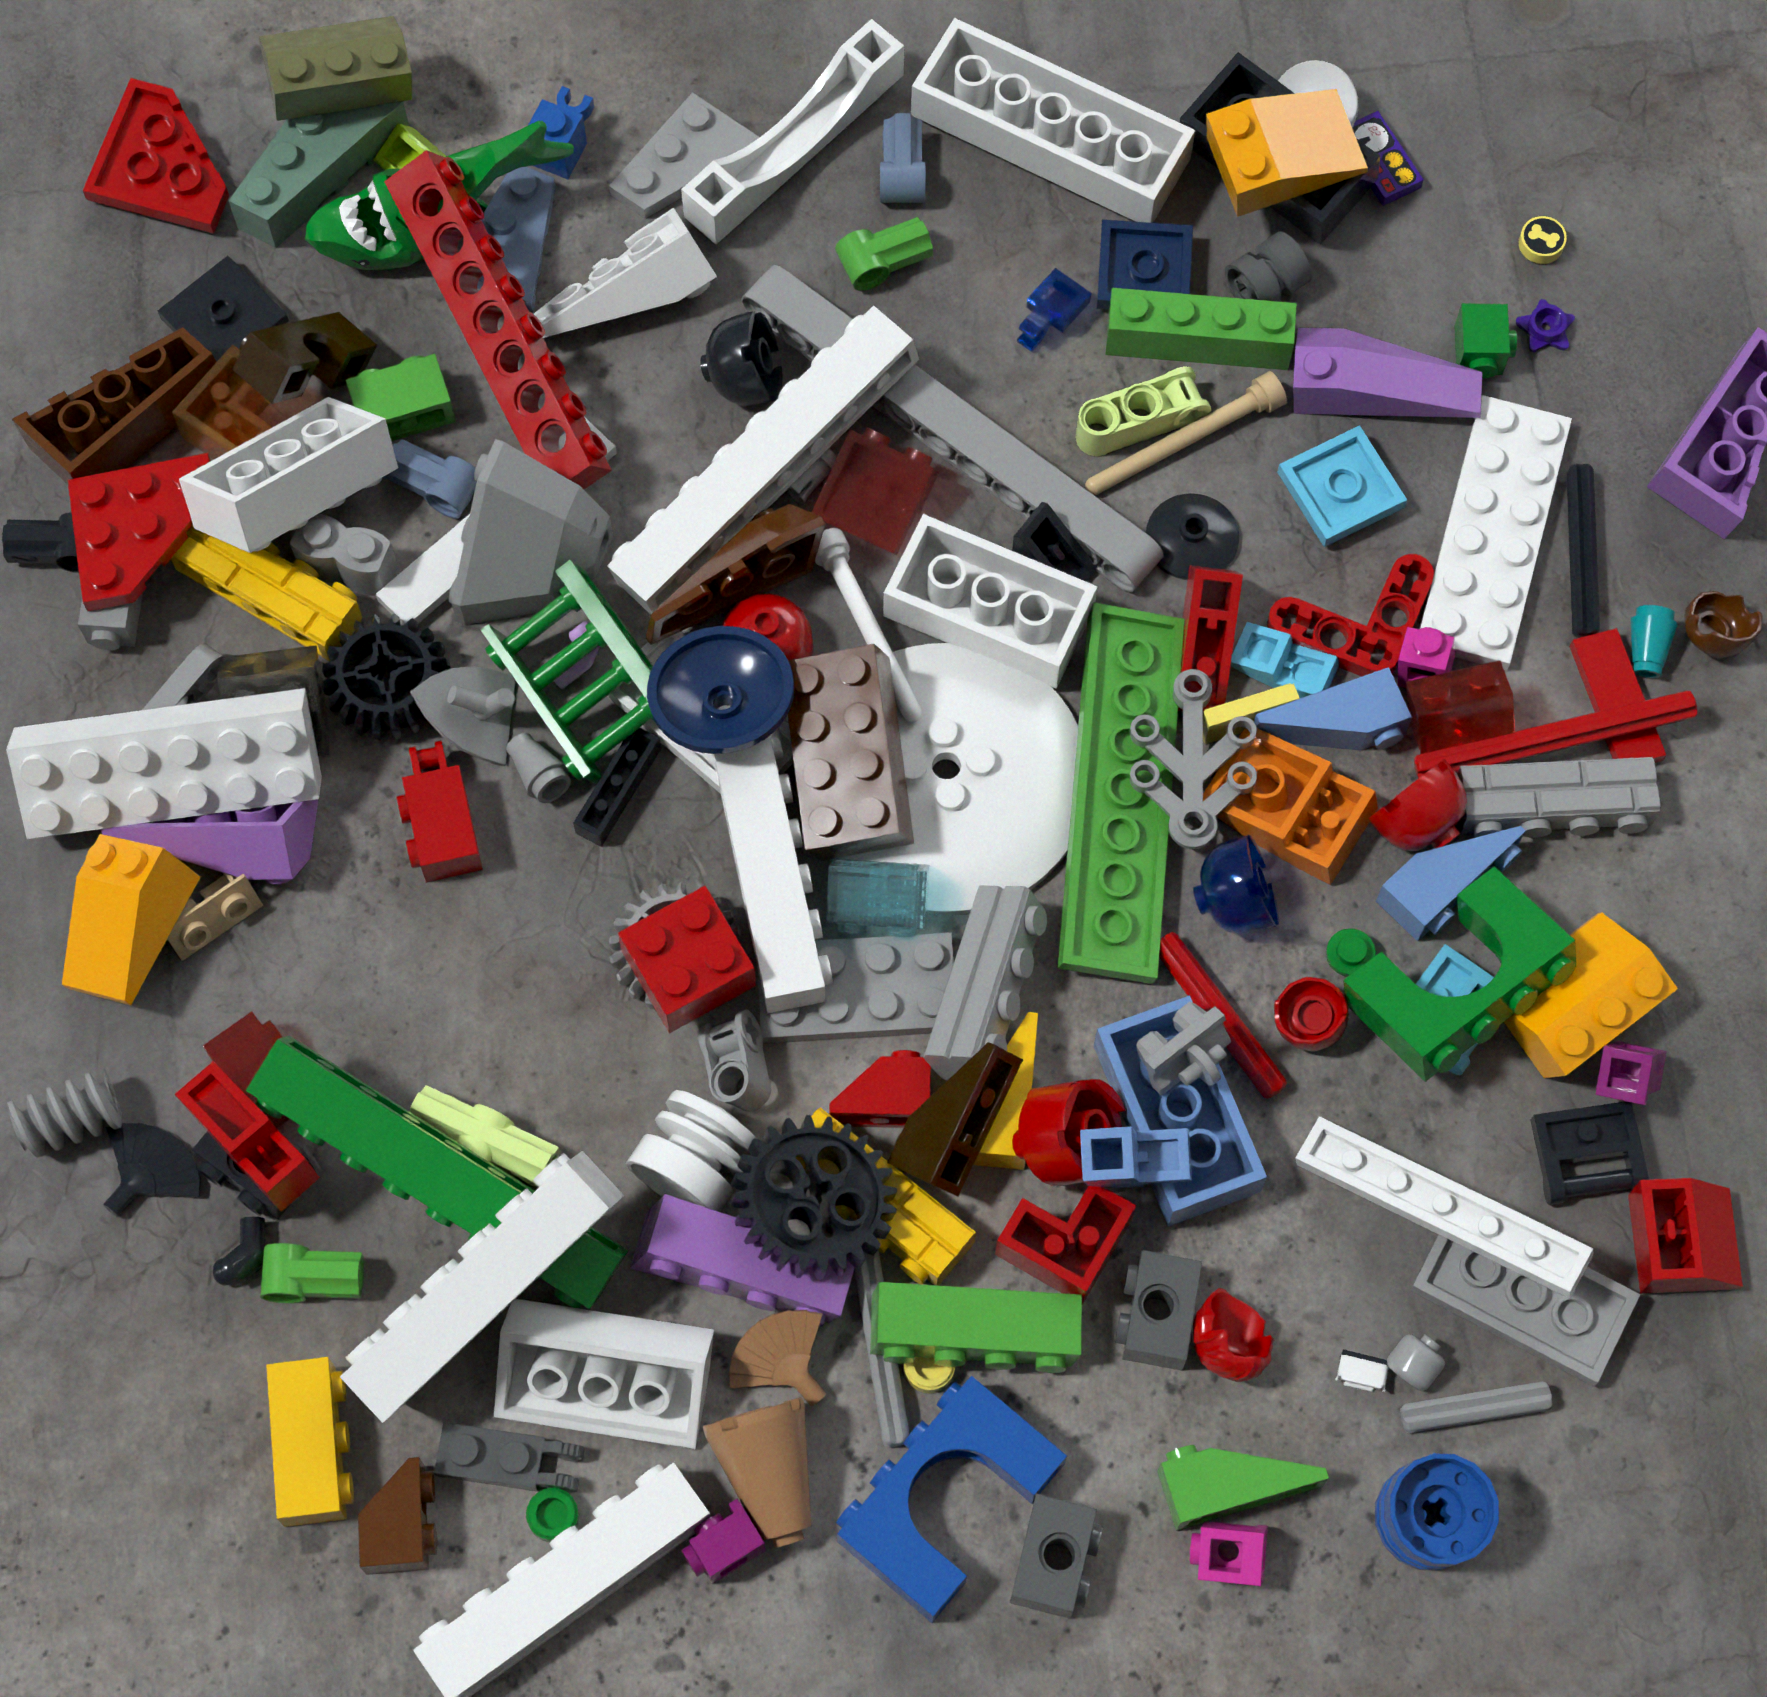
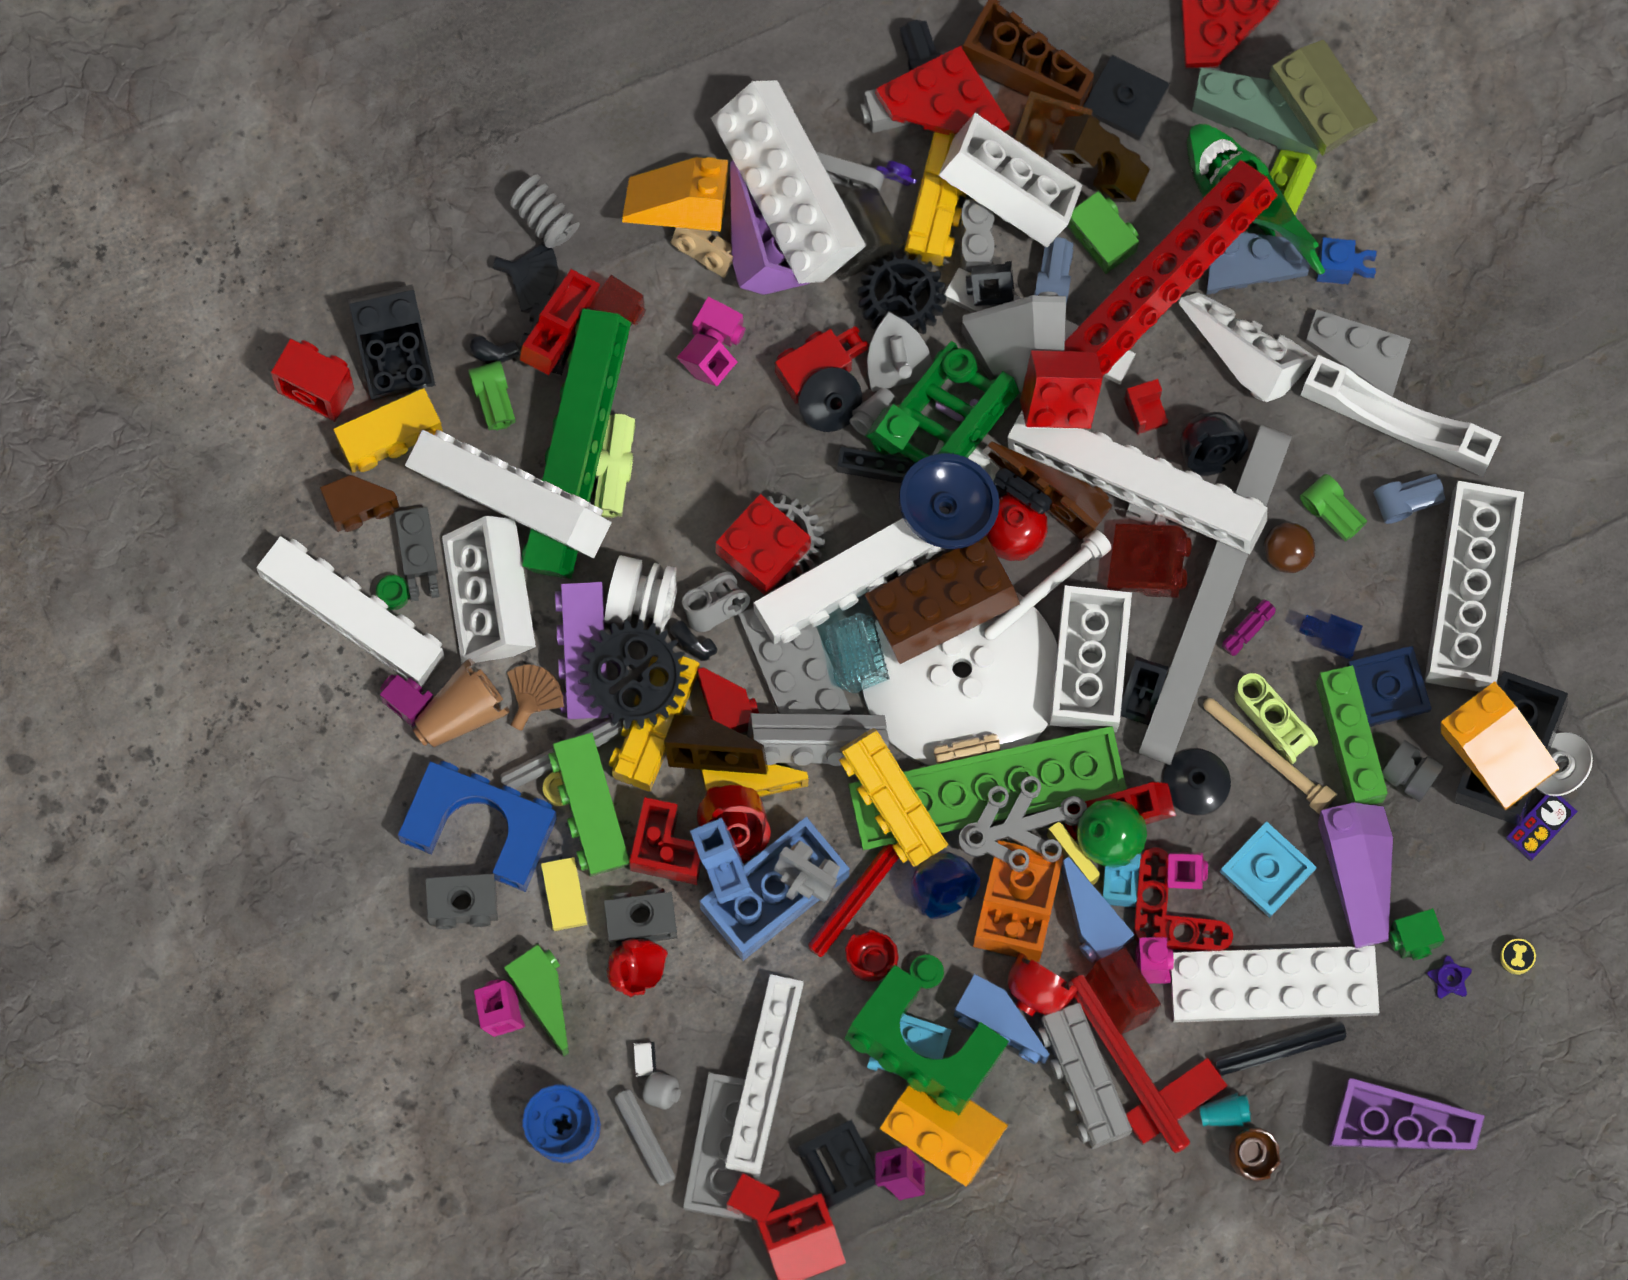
camera: 70 degrees right, 5 degrees up
none -> red brick [271,338,355,422]
none -> black slope [348,284,436,400]
none -> light yellow tile [541,857,587,931]
none -> black arm [670,621,718,661]
none -> dark pink brick [677,333,737,386]
none -> dark pink brick [692,296,746,347]
none -> red panel [727,1173,780,1223]
none -> black dish [798,367,862,432]
none -> yellow brick [839,728,948,867]
none -> green brick [865,404,920,455]
none -> dark purple plate [876,161,917,186]
none -> tan axle [934,733,1000,764]
none -> green tile [943,348,977,383]
none -> black brick [966,261,1015,306]
none -> black axle [994,468,1052,514]
none -> red brick [1020,350,1103,429]
none -> green cylinder [1076,799,1147,868]
none -> red panel [1124,379,1168,435]
none -> dark pink brick [1168,852,1208,889]
none -> magenta axle [1222,599,1276,656]
none -> reddish brown hair [1263,523,1315,574]

